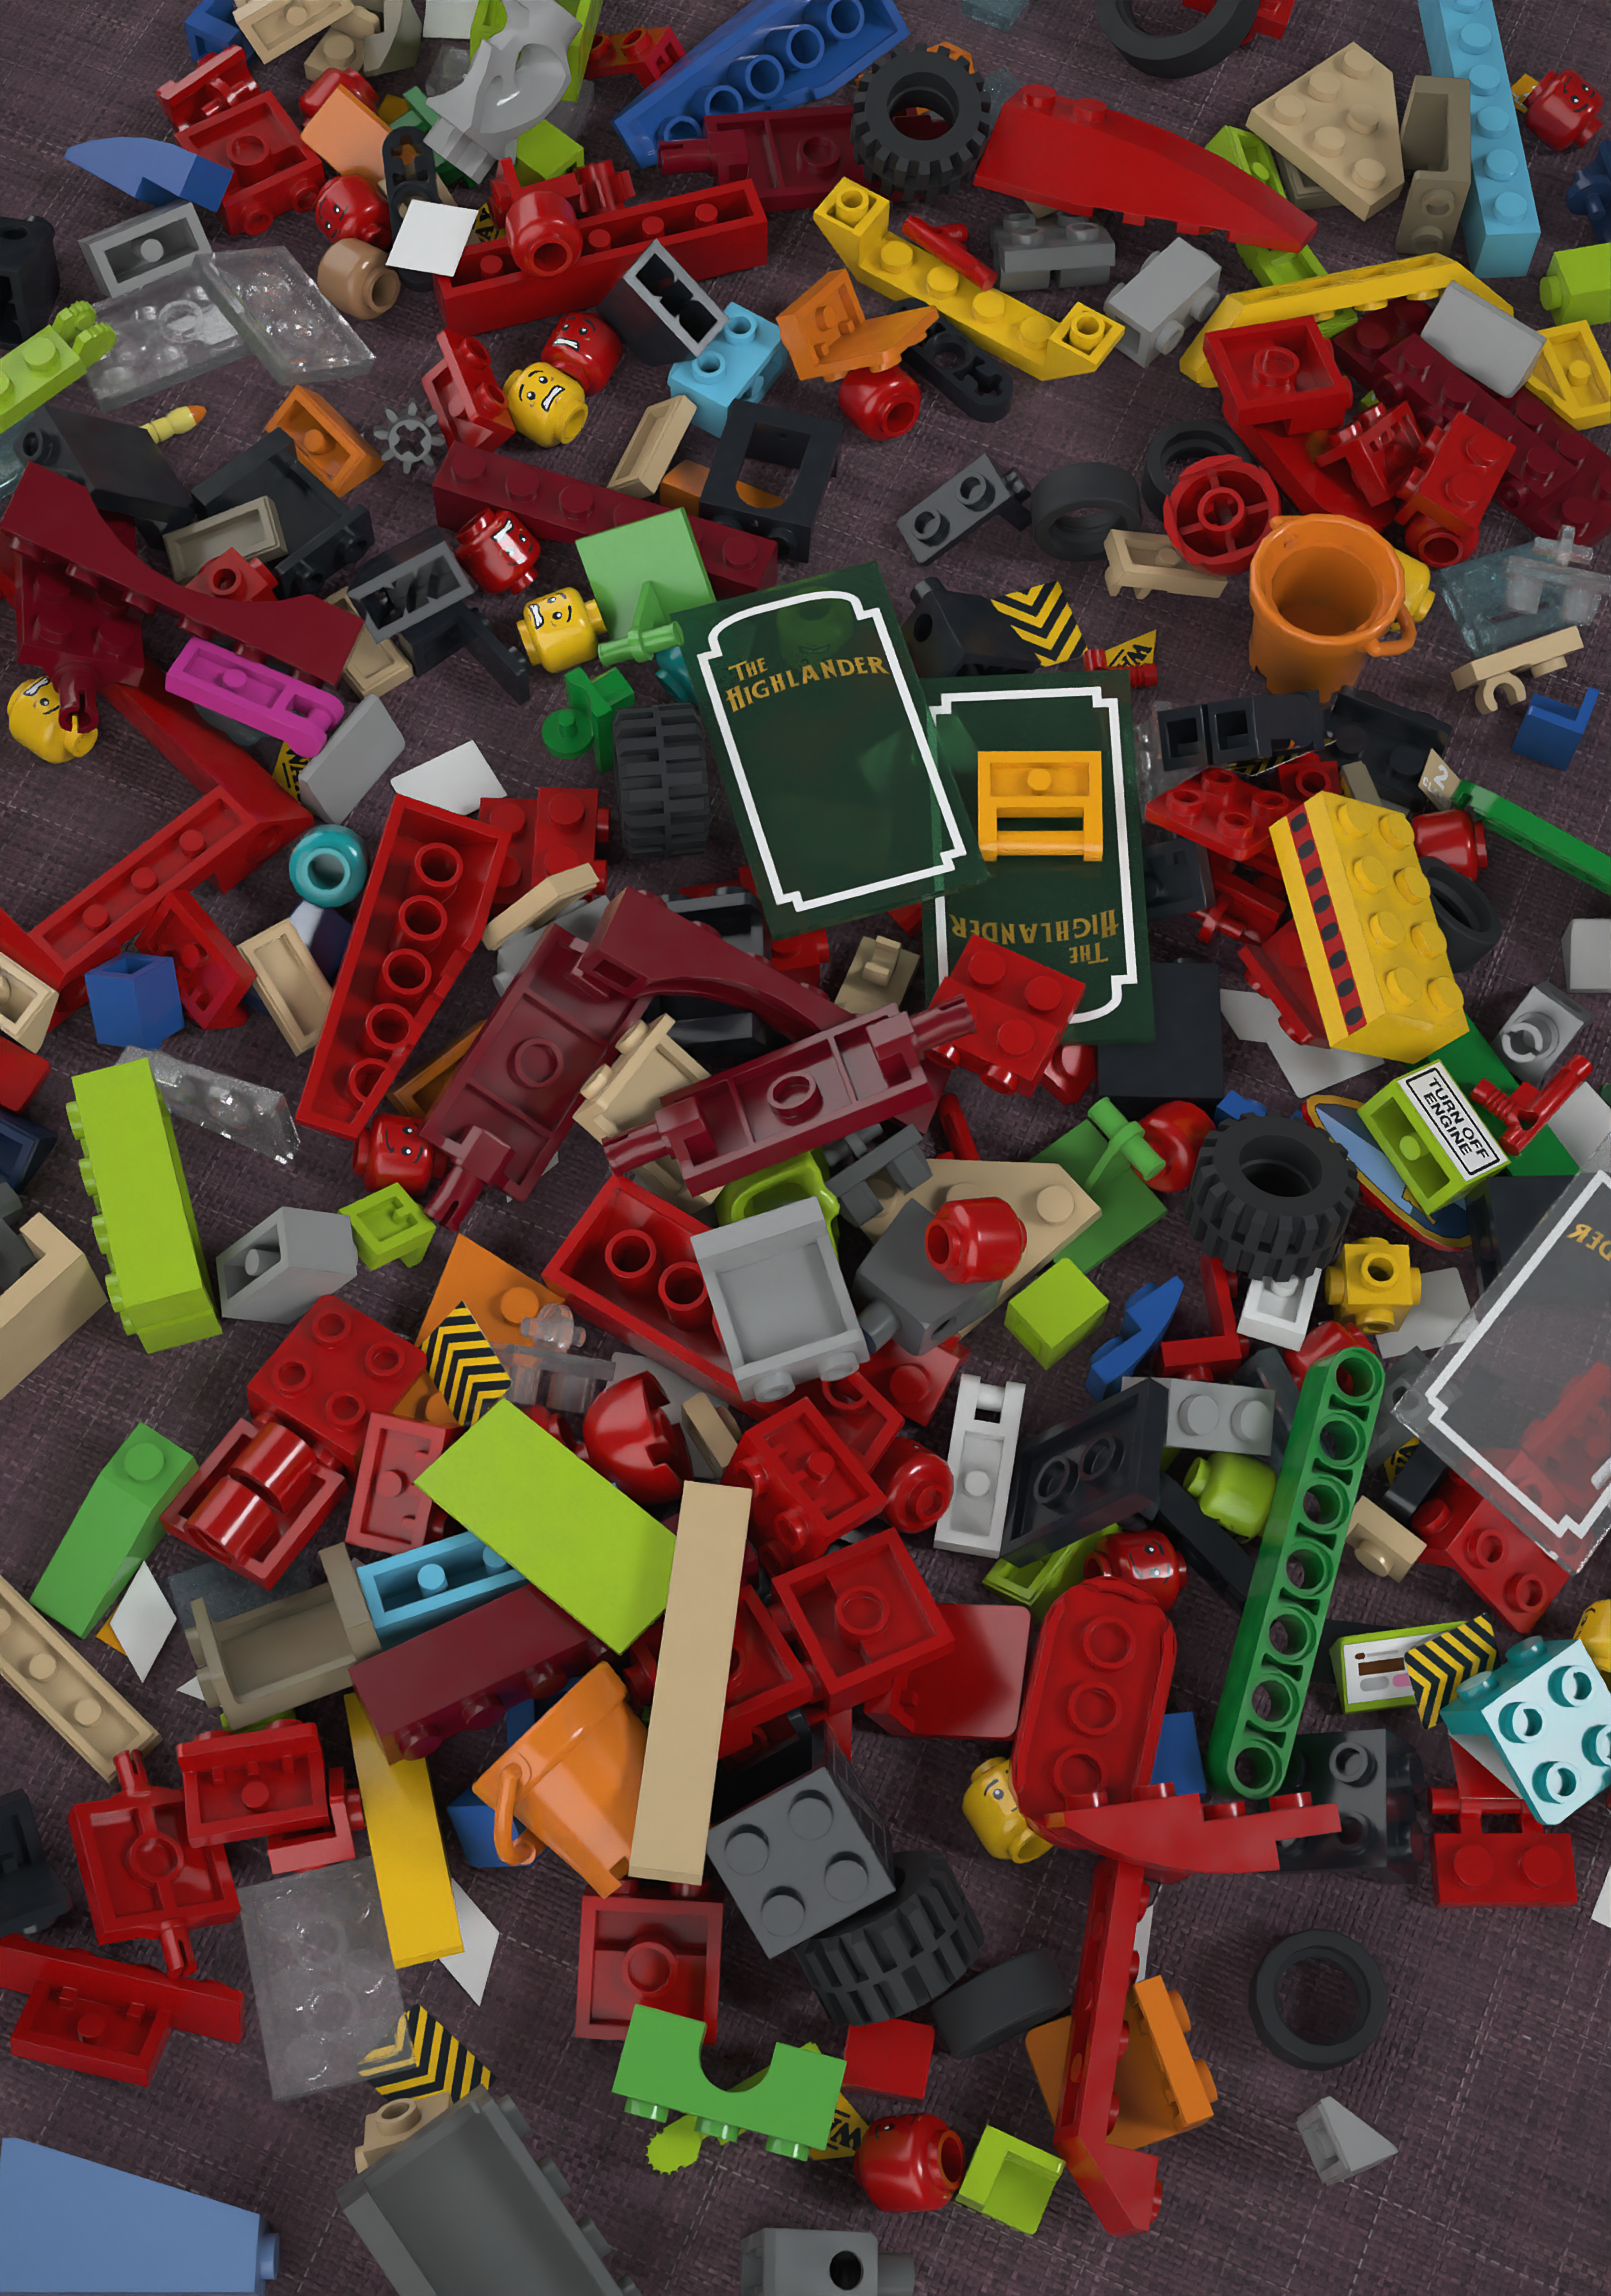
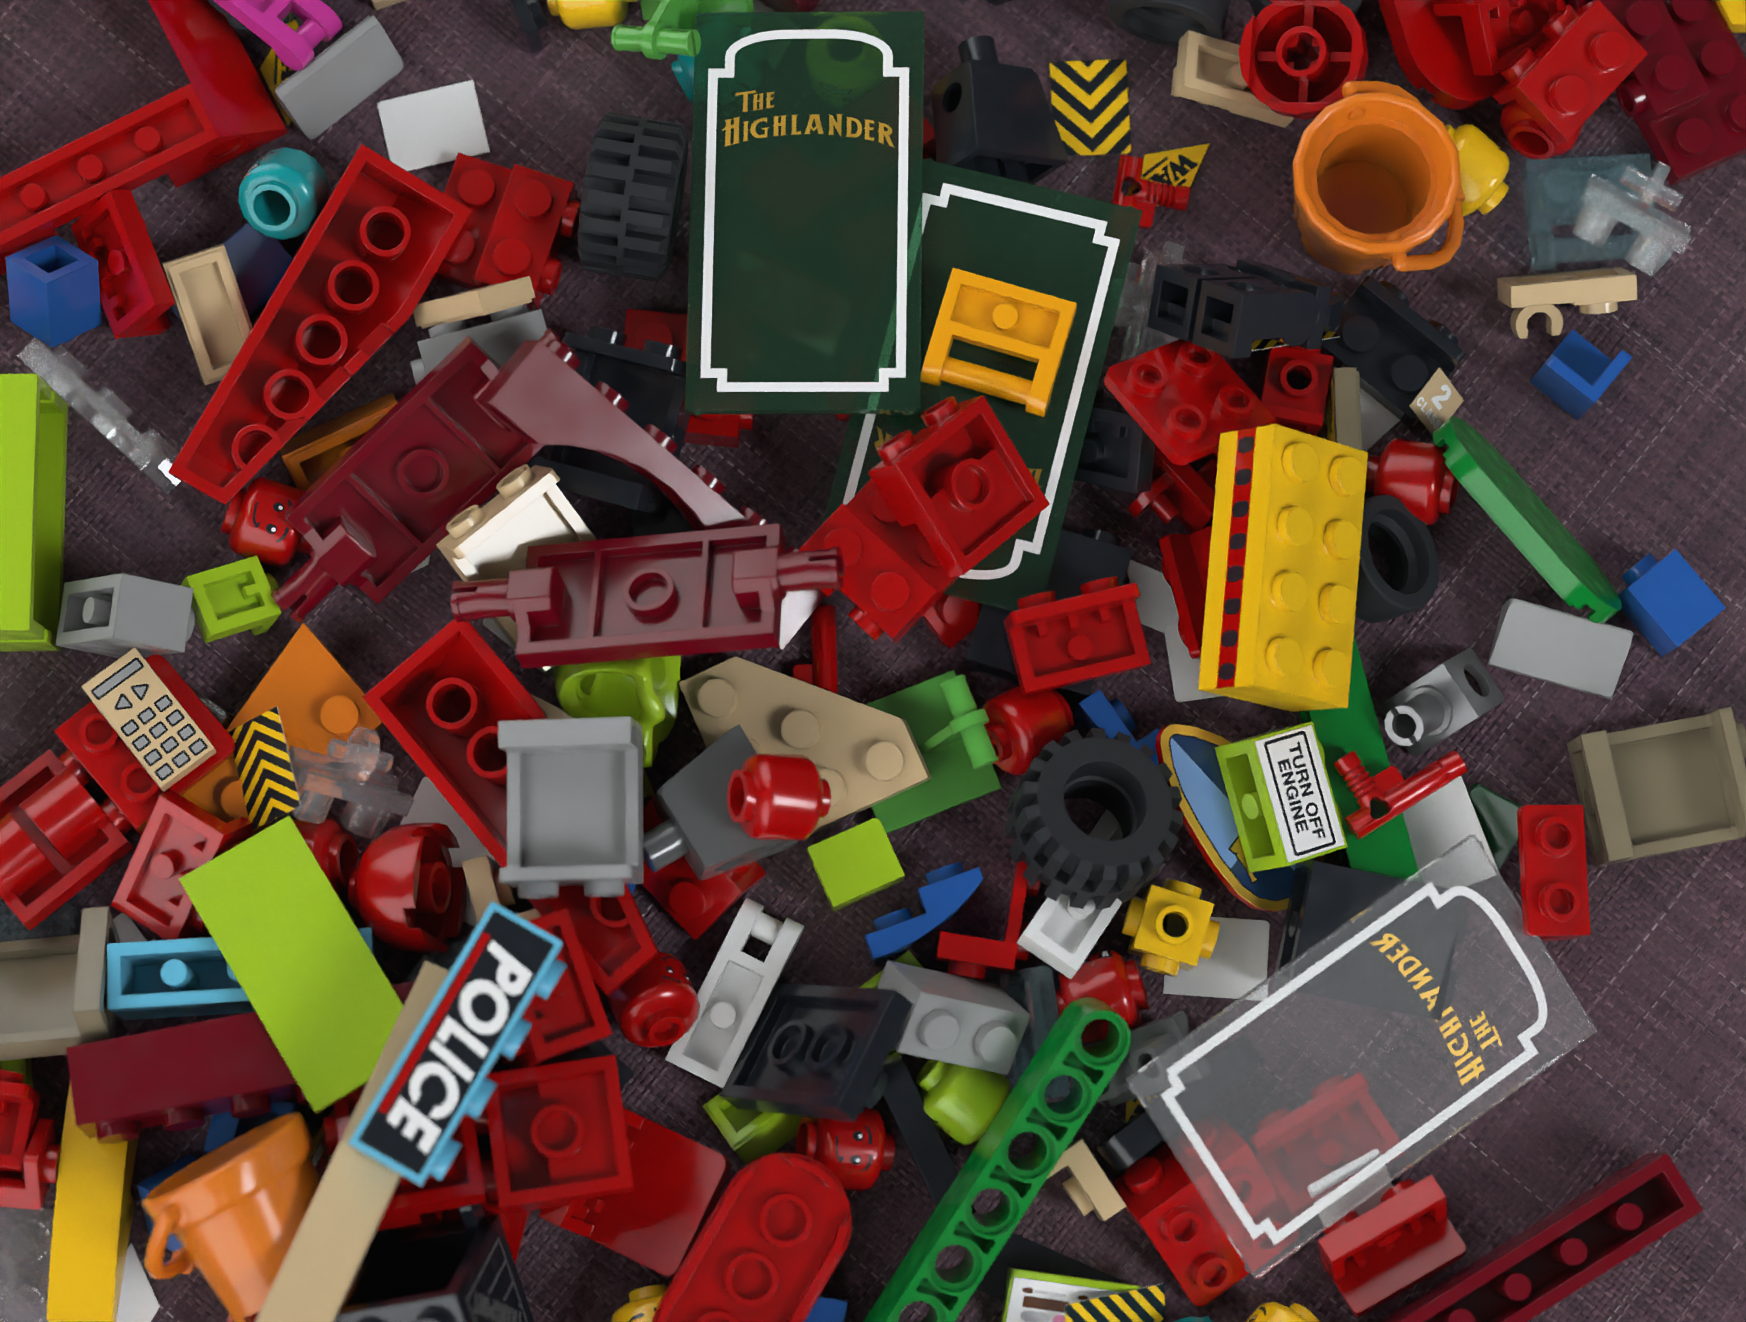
camera: 15 degrees right, 15 degrees up
green hips [542,667,635,774] -> none
dark grey hips [821,1123,933,1230] -> none
tan plate [834,935,920,1015] -> none
none -> tile [81,647,216,792]
none -> brick [348,901,567,1188]
none -> red plate [868,395,1050,578]
none -> red bracket [1004,577,1151,696]

